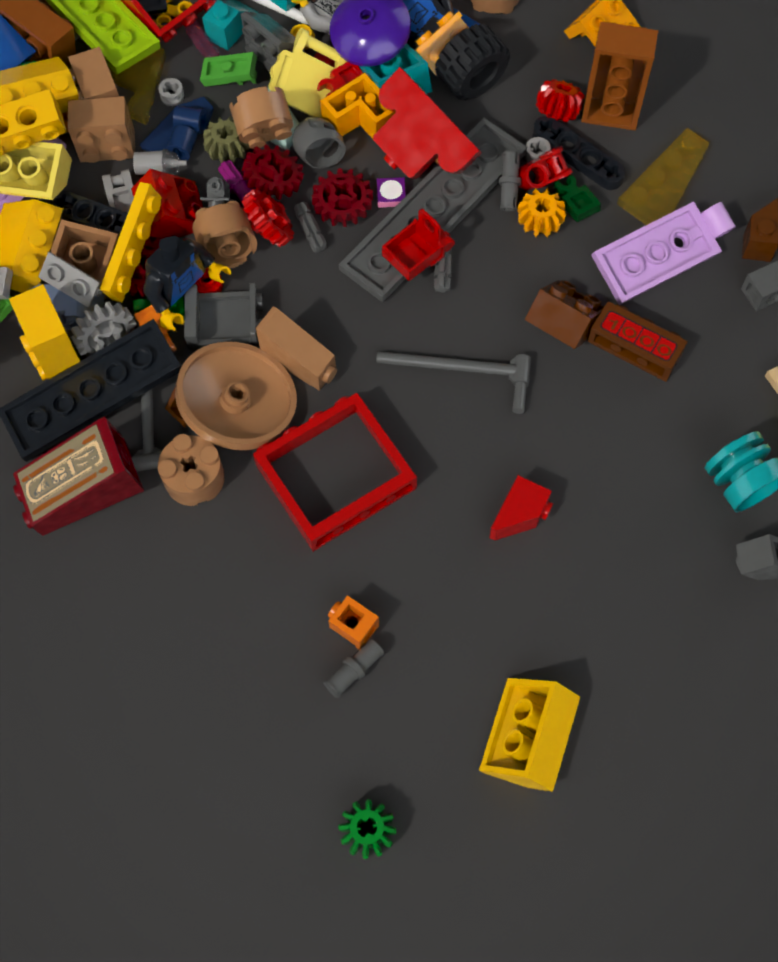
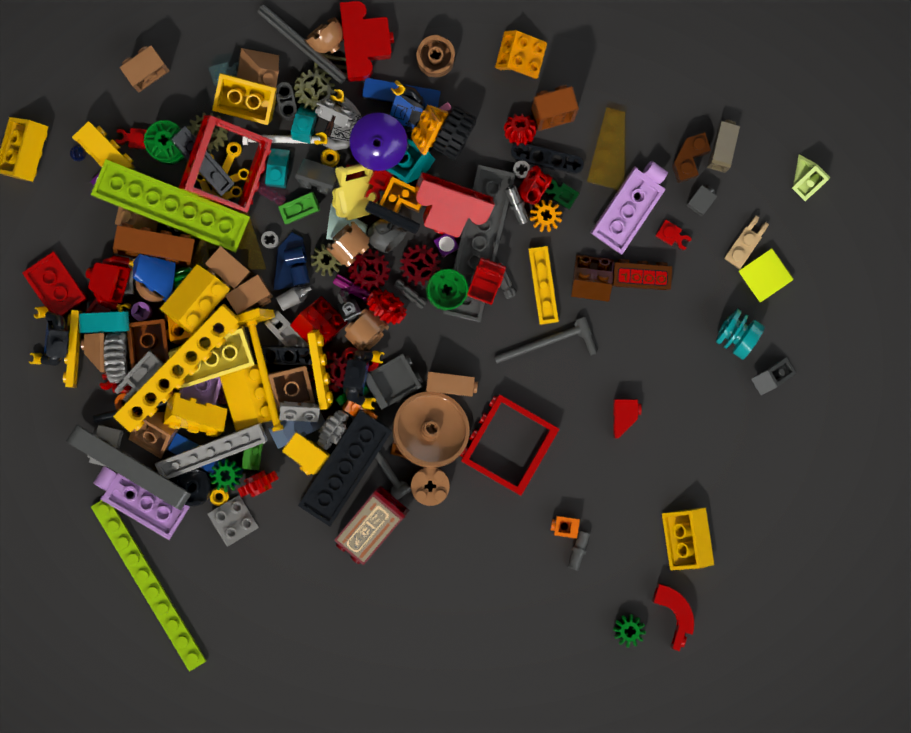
camera: 25 degrees left, 20 degrees up
none -> yellow tile [236,308,284,432]
none -> black axle [365,201,420,234]
none -> green wheel [426,269,468,310]
none -> yellow plate [528,246,559,325]
none -> red arch [652,583,694,651]
none -> red plate [655,220,692,250]

